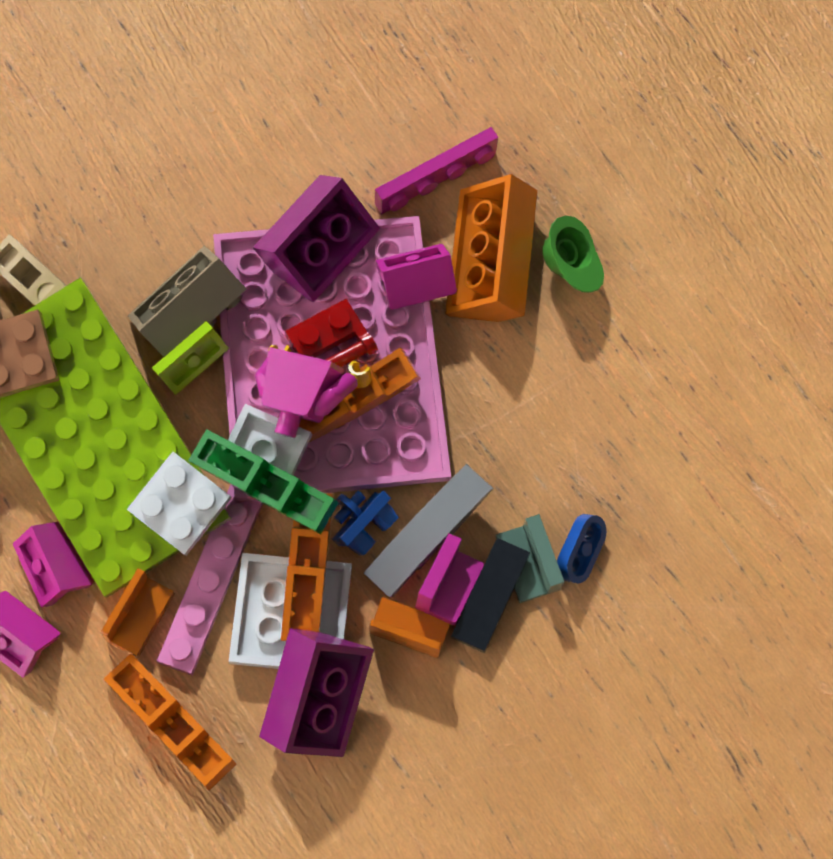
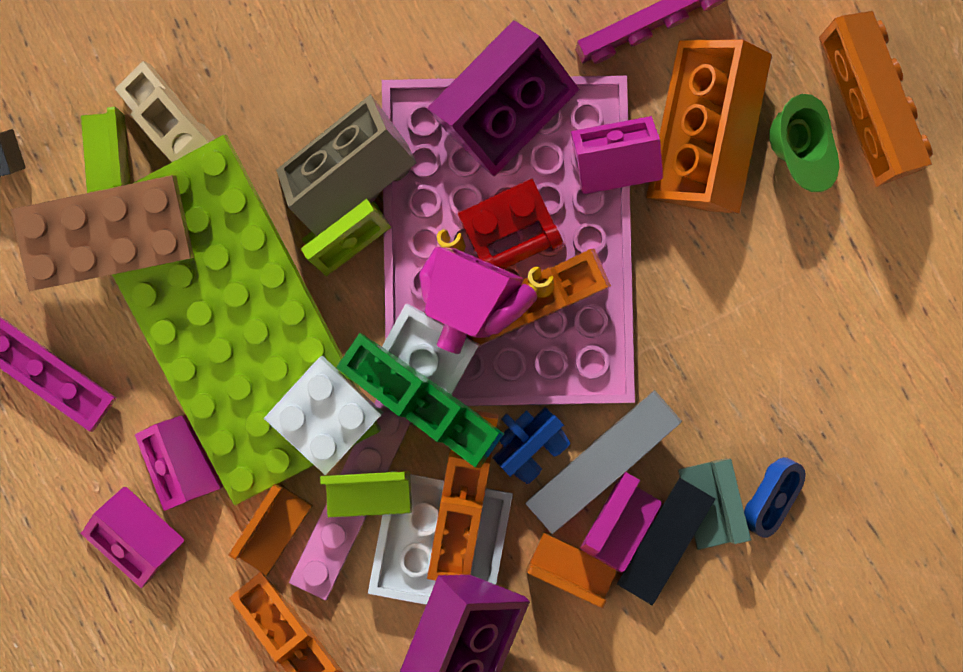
camera: 10 degrees right, 15 degrees up
none -> lime panel [320,471,412,518]
none -> orange slope [819,11,933,187]

